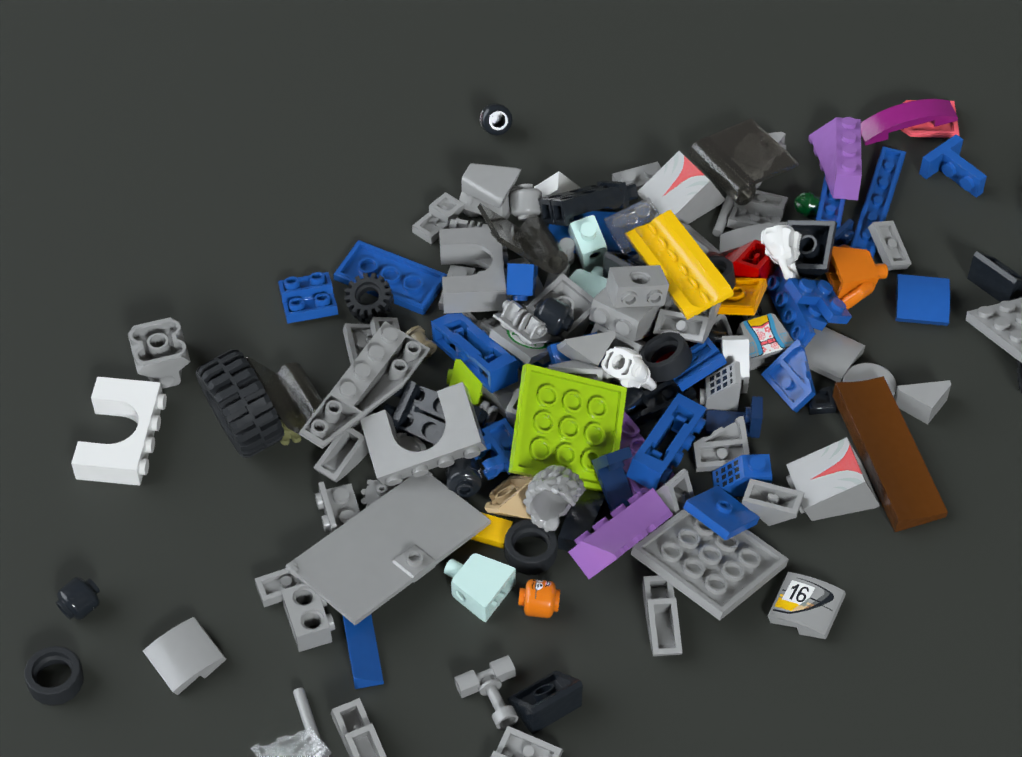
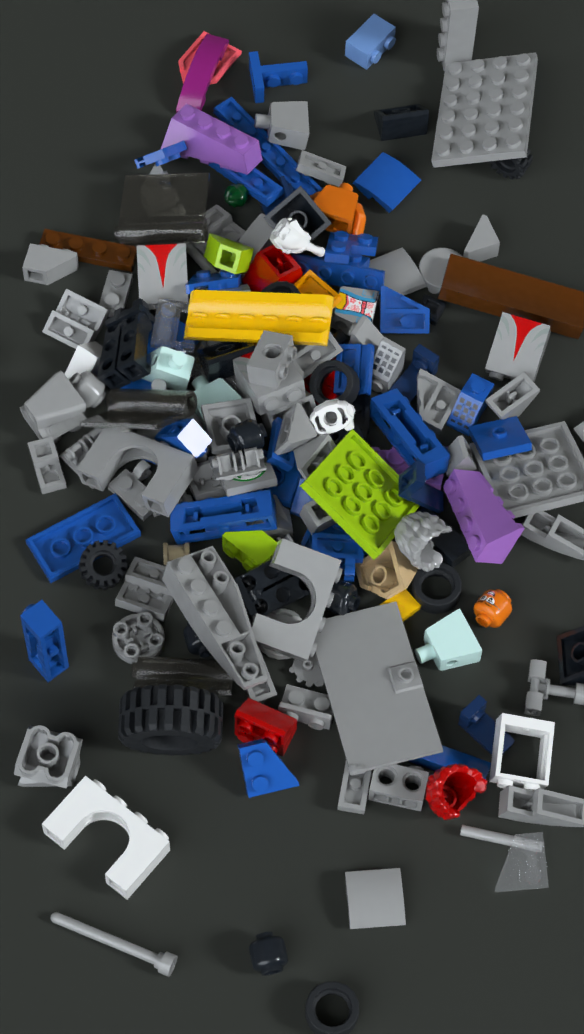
camera: 60 degrees left, 10 degrees up
blue slope [278,272,338,324] -> none
none -> blue brick [20,600,69,682]
none -> light grey slope [22,243,79,285]
none -> reddish brown plate [40,229,137,272]
none -> light grey slope [42,289,111,349]
none -> light grey piece [51,912,178,977]
none -> light grey tile [112,612,165,665]
none -> blue plate [134,141,187,169]
none -> blue wing [186,270,242,294]
none -> lime slope [204,233,254,274]
none -> red slope [235,698,297,756]
none -> blue wing [238,739,299,798]
none -> light grey torso [254,101,309,150]
none -> red hair [424,763,488,820]
none -> dark blue bracket [458,695,515,755]
none -> white window [489,713,555,791]

